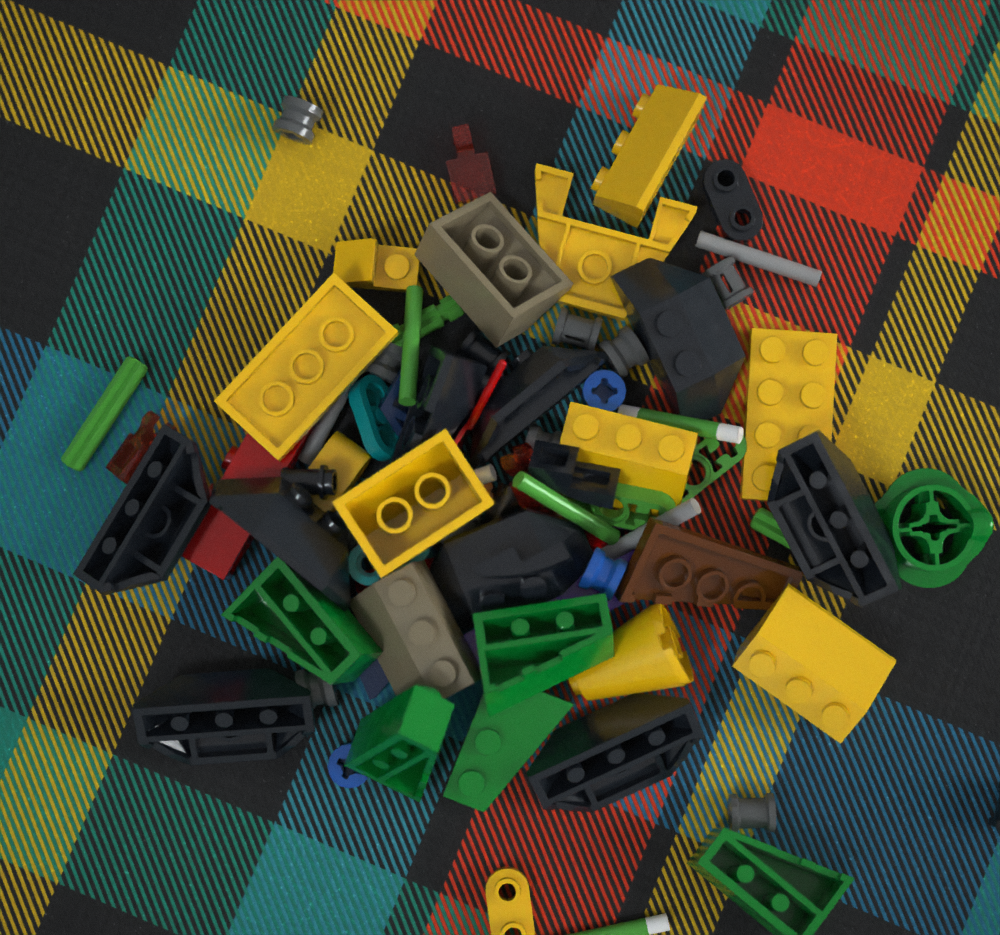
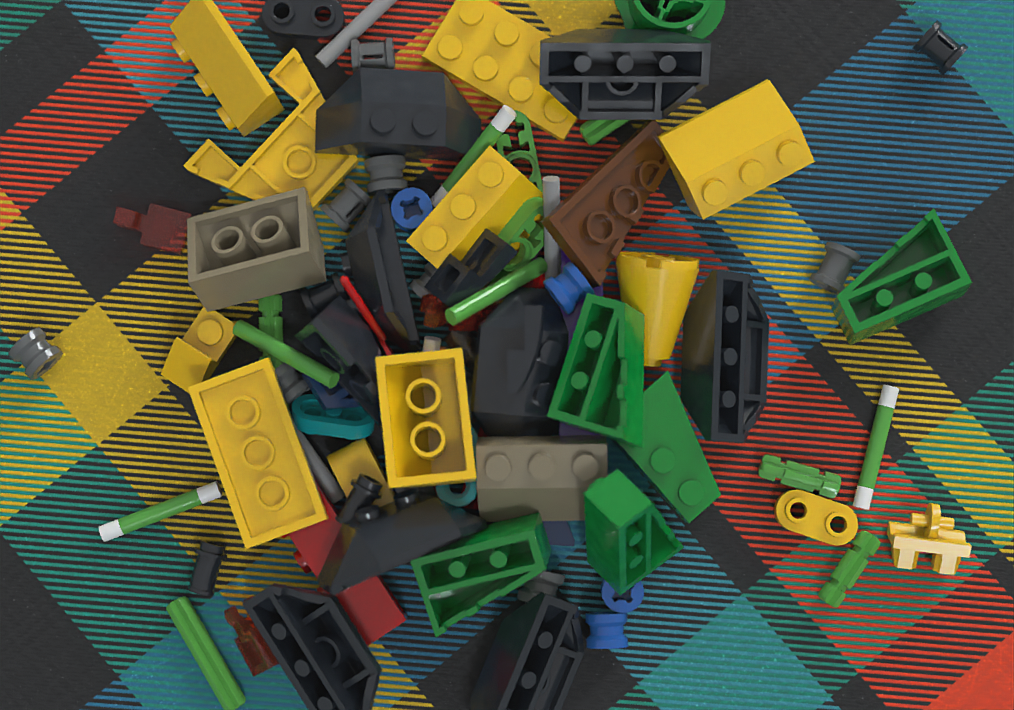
camera: 60 degrees left, 0 degrees up
none -> bright green bar [99,481,223,542]
none -> black pin [187,540,227,596]
none -> blue wheel [585,611,628,649]
none -> bright green axle [758,454,841,499]

